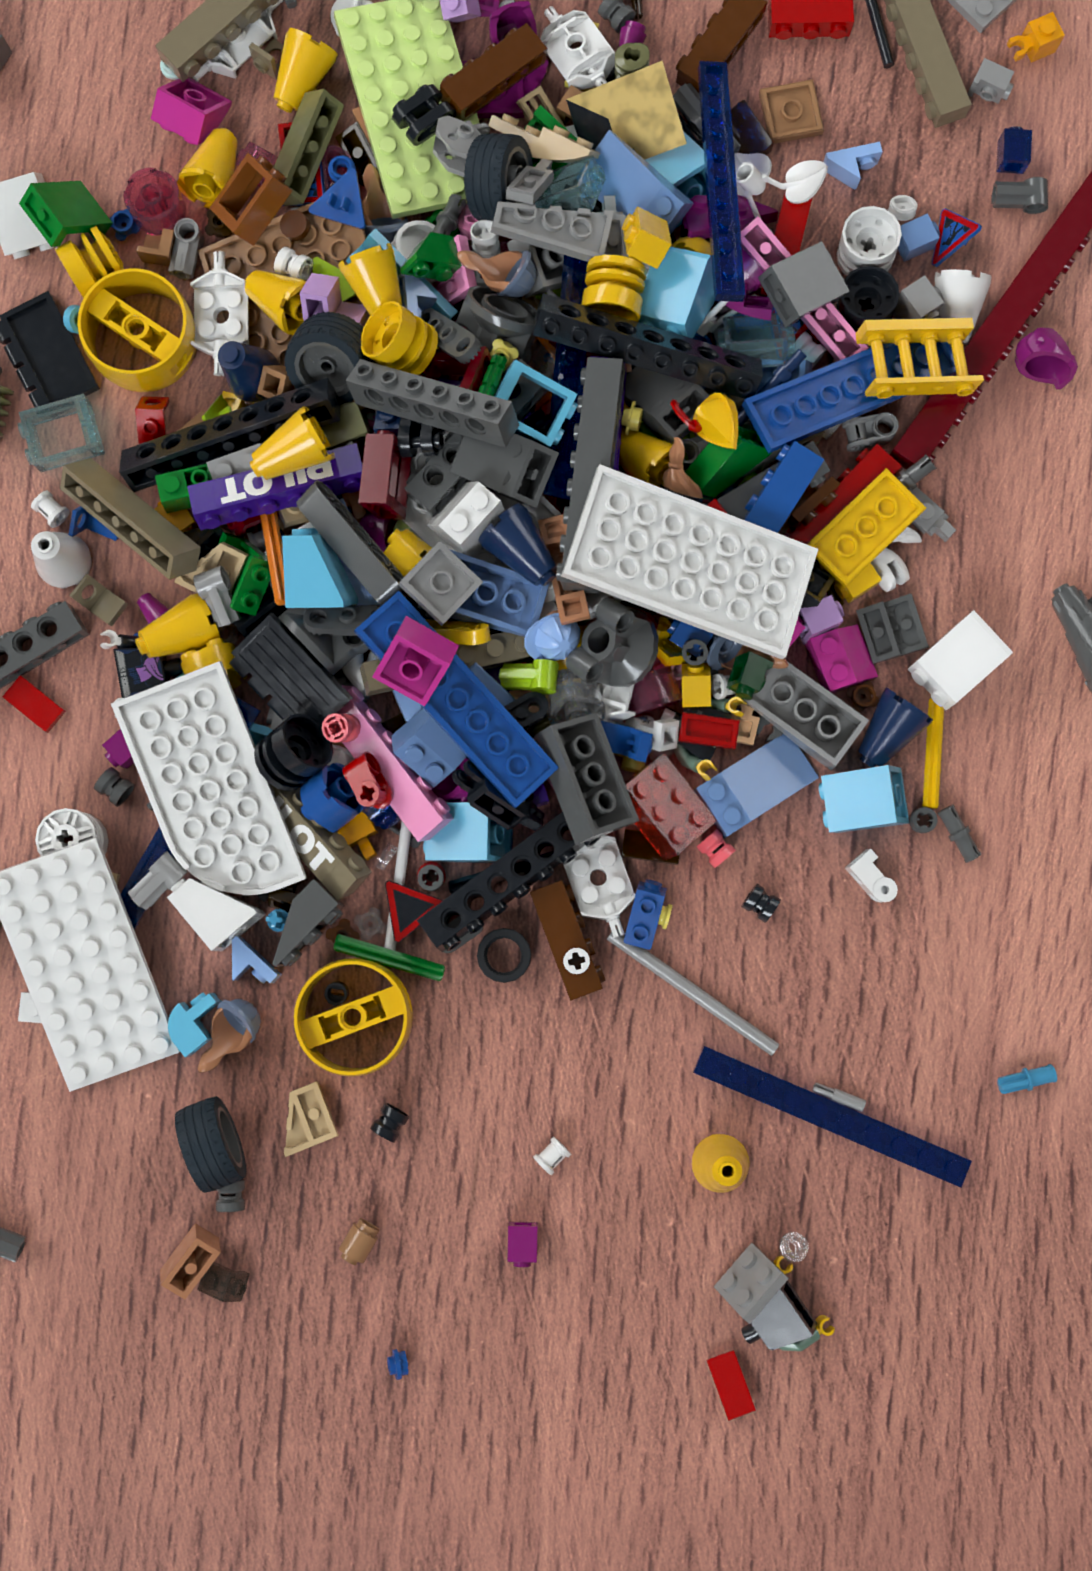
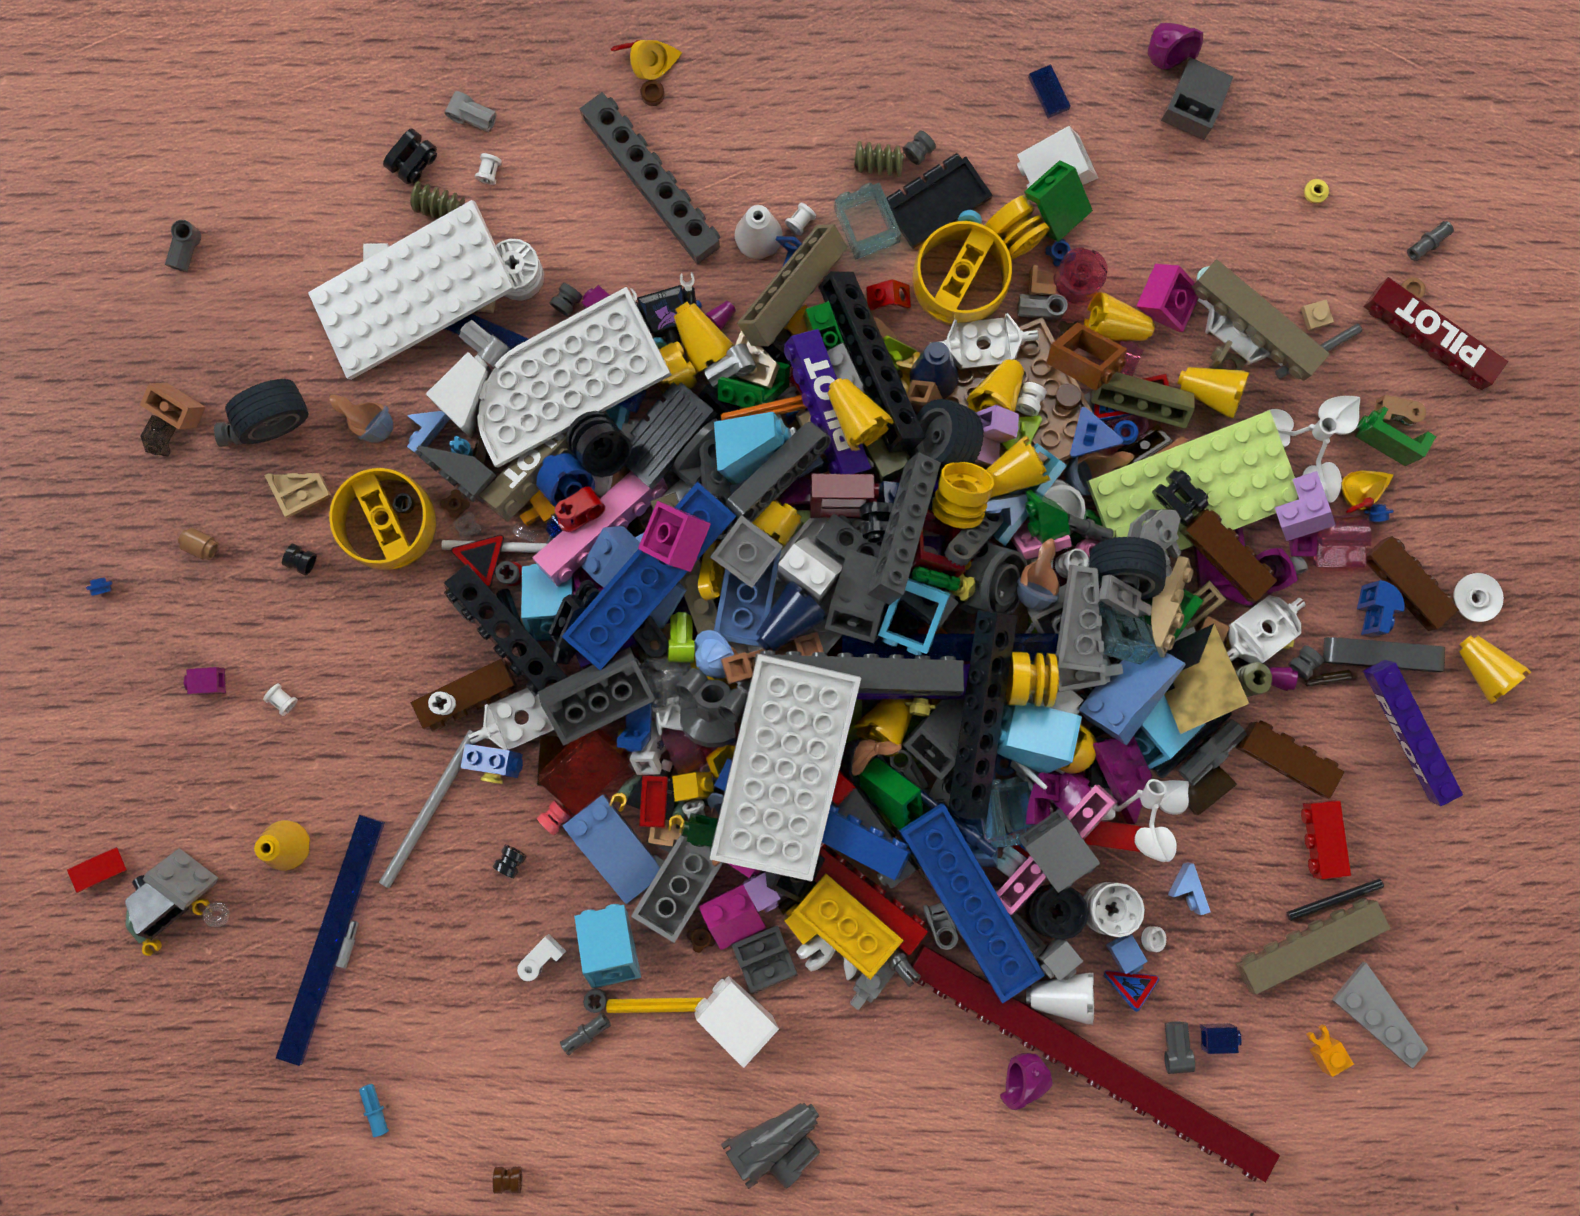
camera: 80 degrees right, 0 degrees up
red tile [2,675,66,733] -> none
dark tan bracket [70,574,128,626] -> none
medium azure brick [168,992,221,1057] -> none
coral wheel [322,713,360,743] -> none
green axle [333,934,445,981] -> none
black tyre [477,928,531,983] -> none
yellow brick [622,206,672,269] -> none
yellow piece [670,392,738,450] -> none
dark grey bush [681,639,708,665] -> none
clear blue plate [698,61,745,302] -> none
medium nougat tile [759,79,824,144] -> none
reddish brown plate [788,476,840,530] -> none
yellow fence [855,318,984,399] -> none
dark blue cone [858,687,933,768] -> none
light grey brick [967,58,1014,104] -> none

